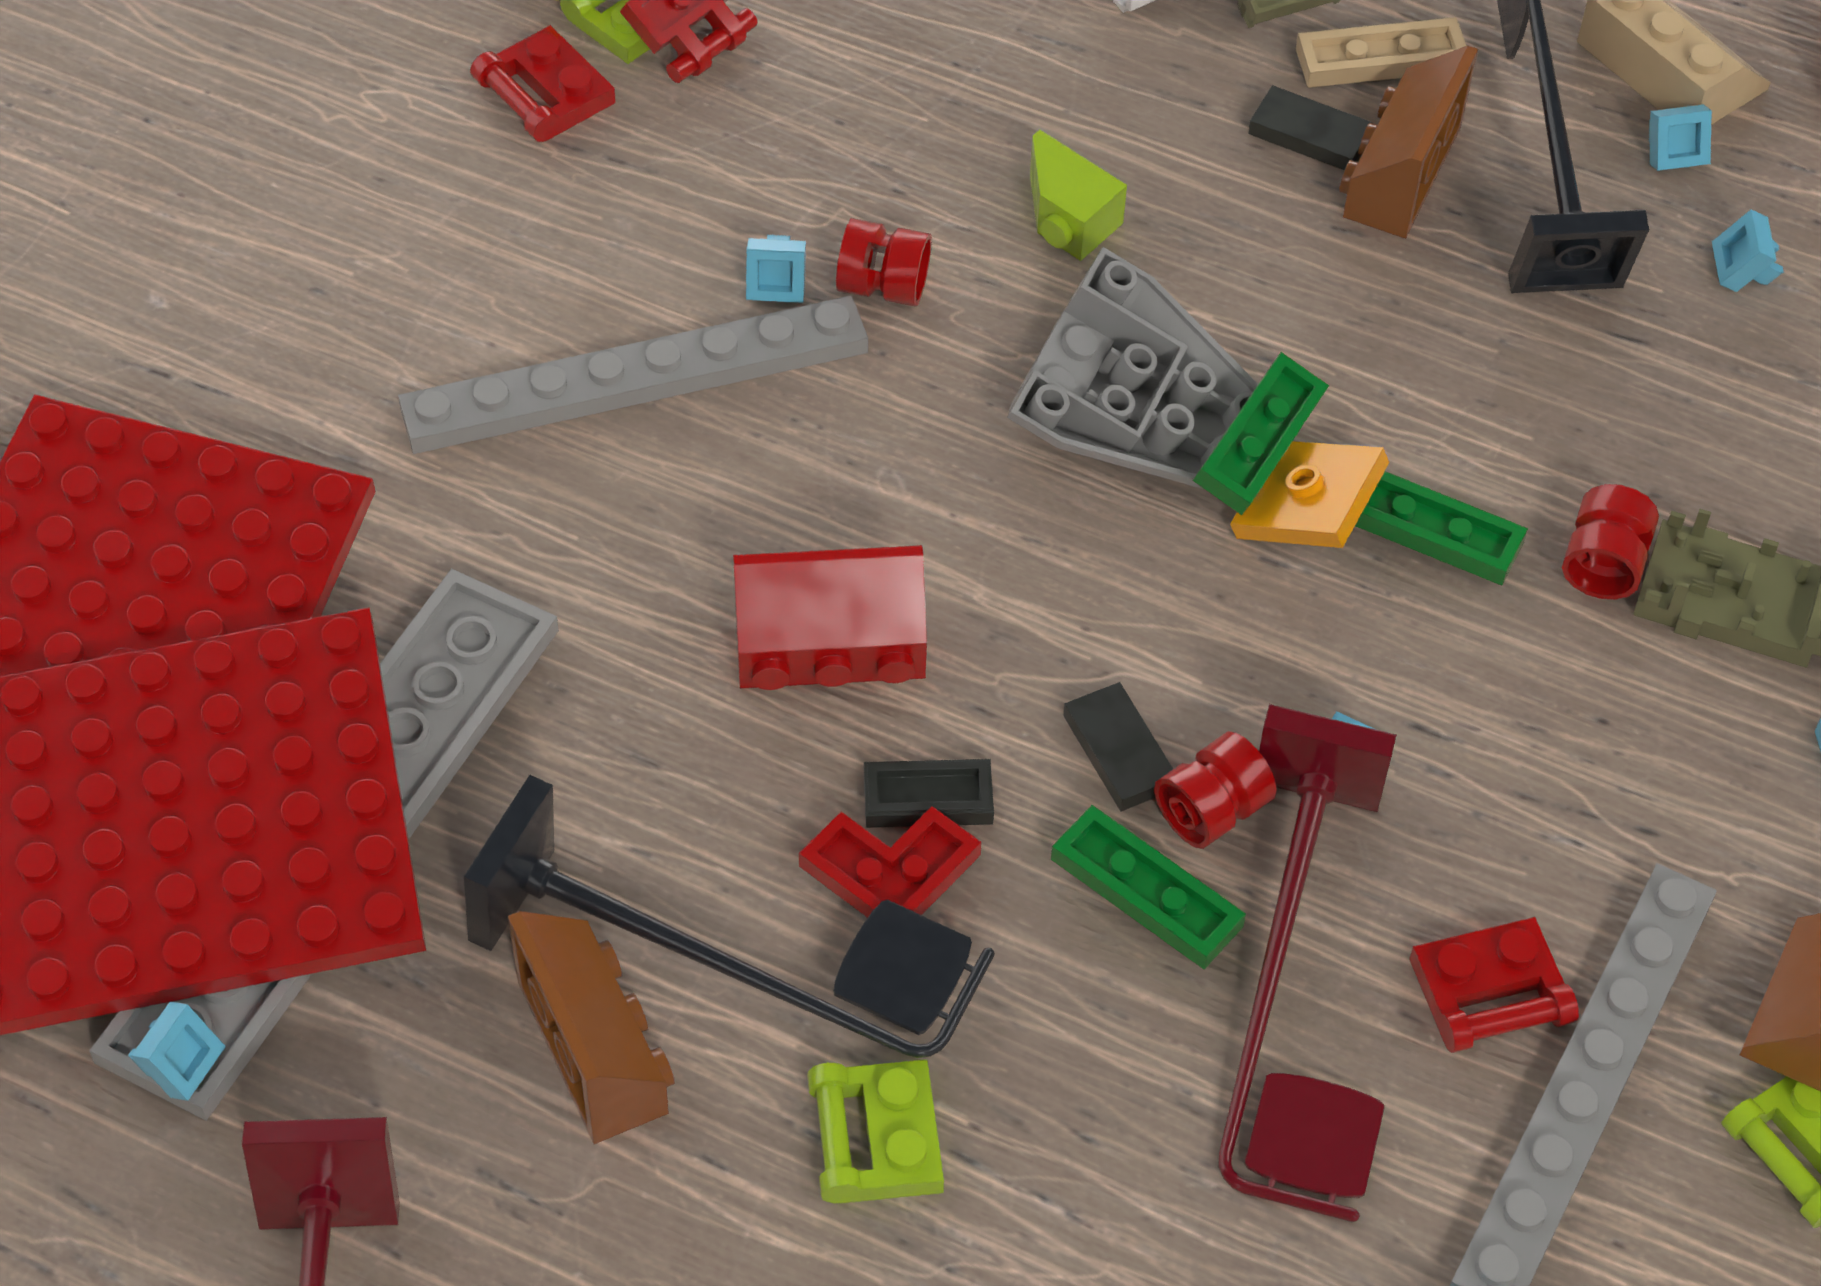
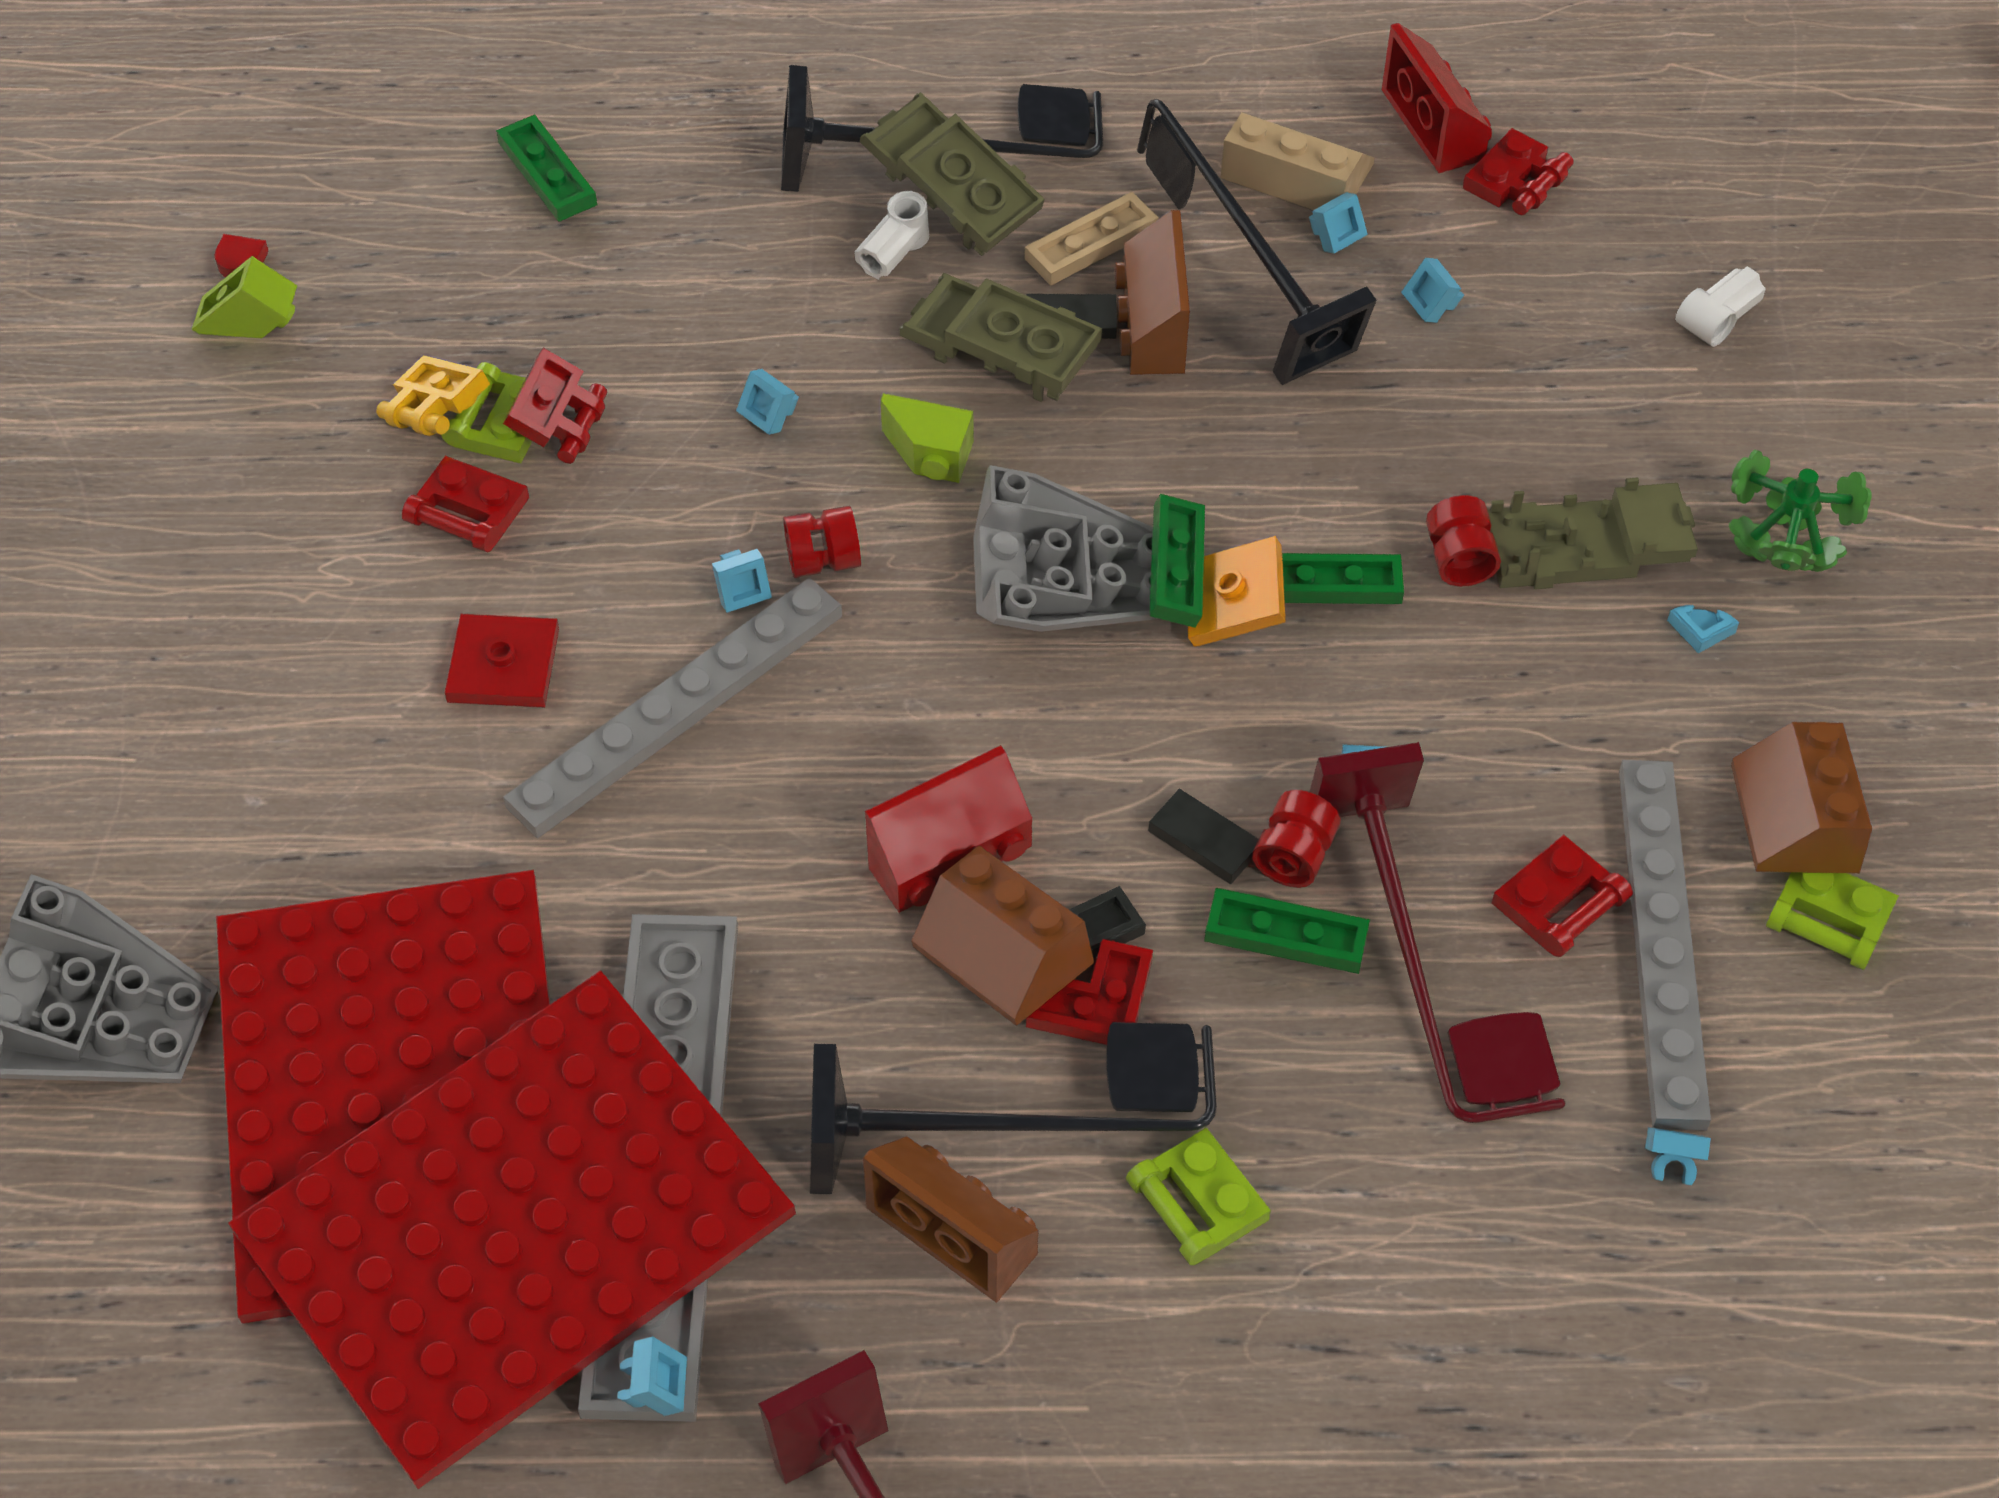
camera: 25 degrees left, 0 degrees up
none -> red plate [445,614,559,708]
none -> medium azure tile [736,369,799,435]
none -> olive piece [899,273,1102,402]
none -> dark orange slope [911,846,1094,1026]

